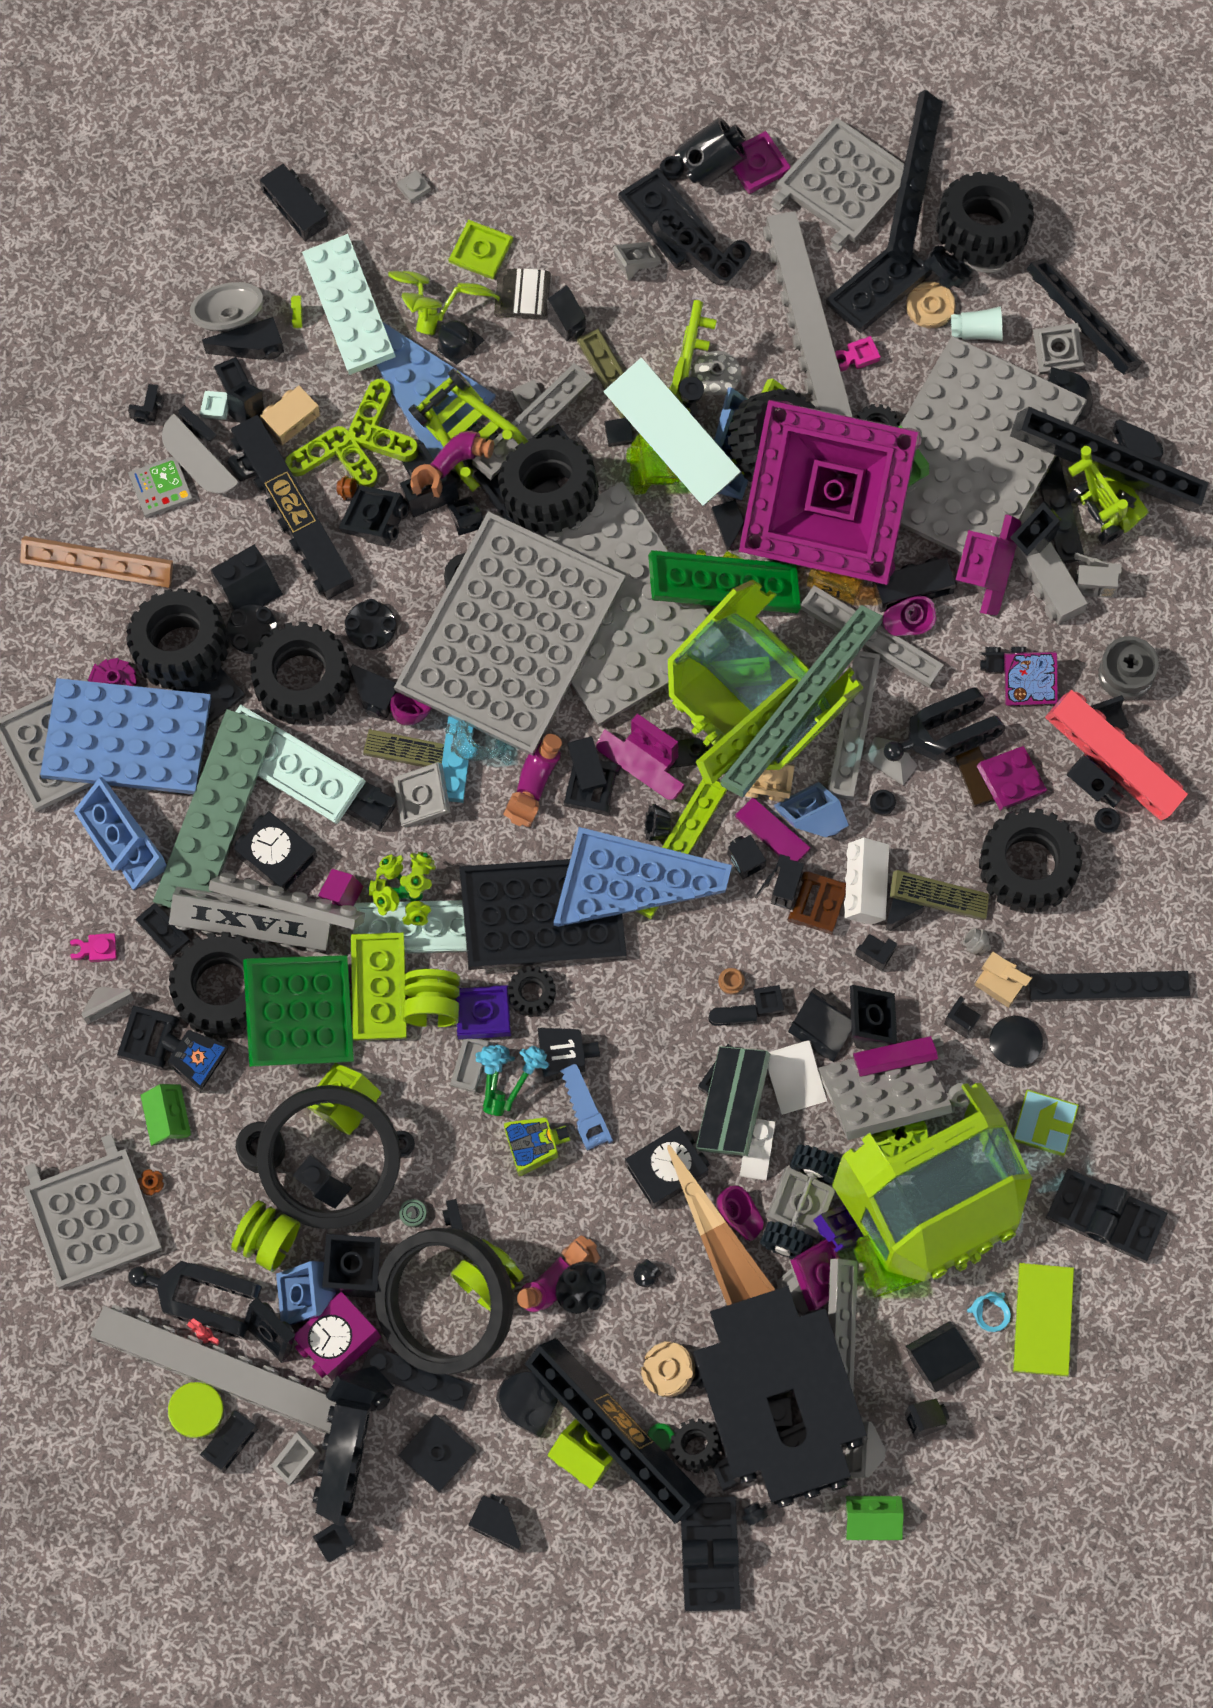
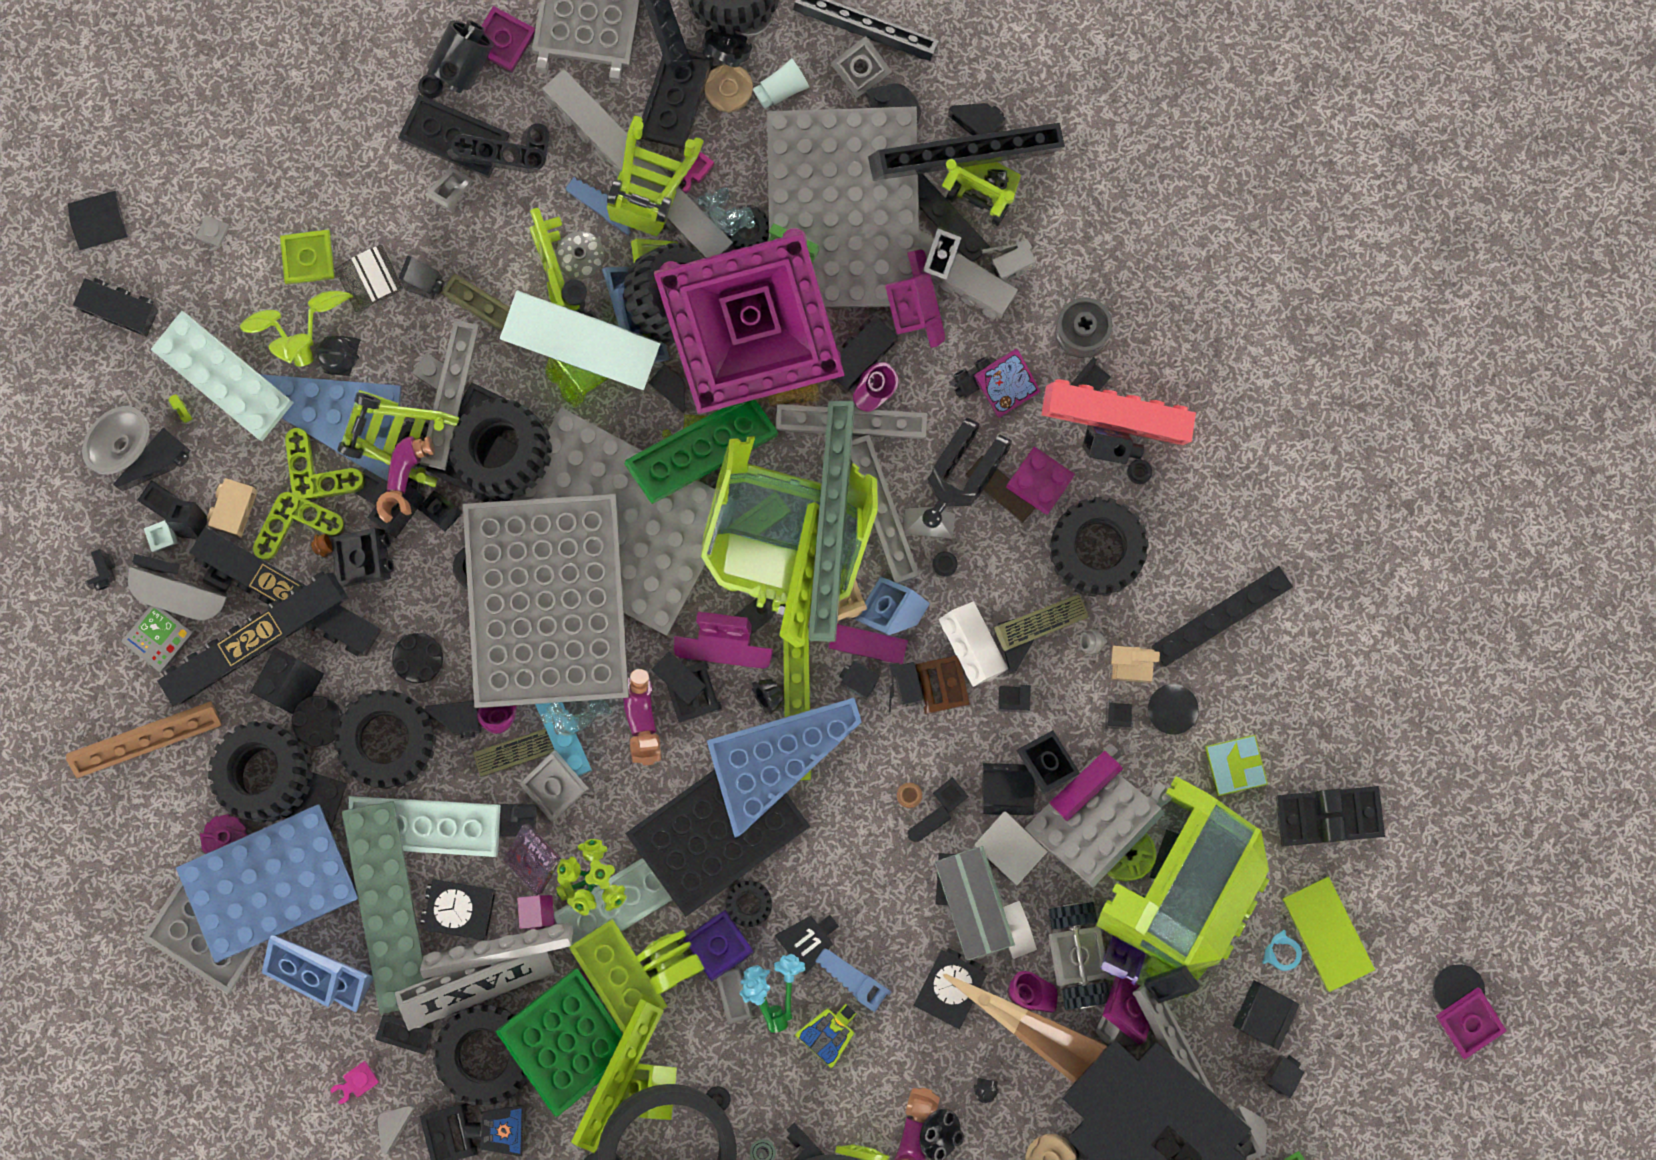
camera: 30 degrees left, 10 degrees up
black tile [604,418,633,447] -> none
none -> black slope [68,190,128,250]
none -> black brick [157,571,349,707]
none -> clear purple tile [503,823,561,896]
none -> medium blue piece [566,177,631,236]
none -> lime plate [571,999,664,1153]
none -> lime hand [607,116,704,237]
none -> clear light blue animal [697,187,755,236]
none -> black tile [1144,965,1200,1004]
none -> black tile [1433,964,1485,1010]
none -> magenta tile [1436,987,1507,1060]

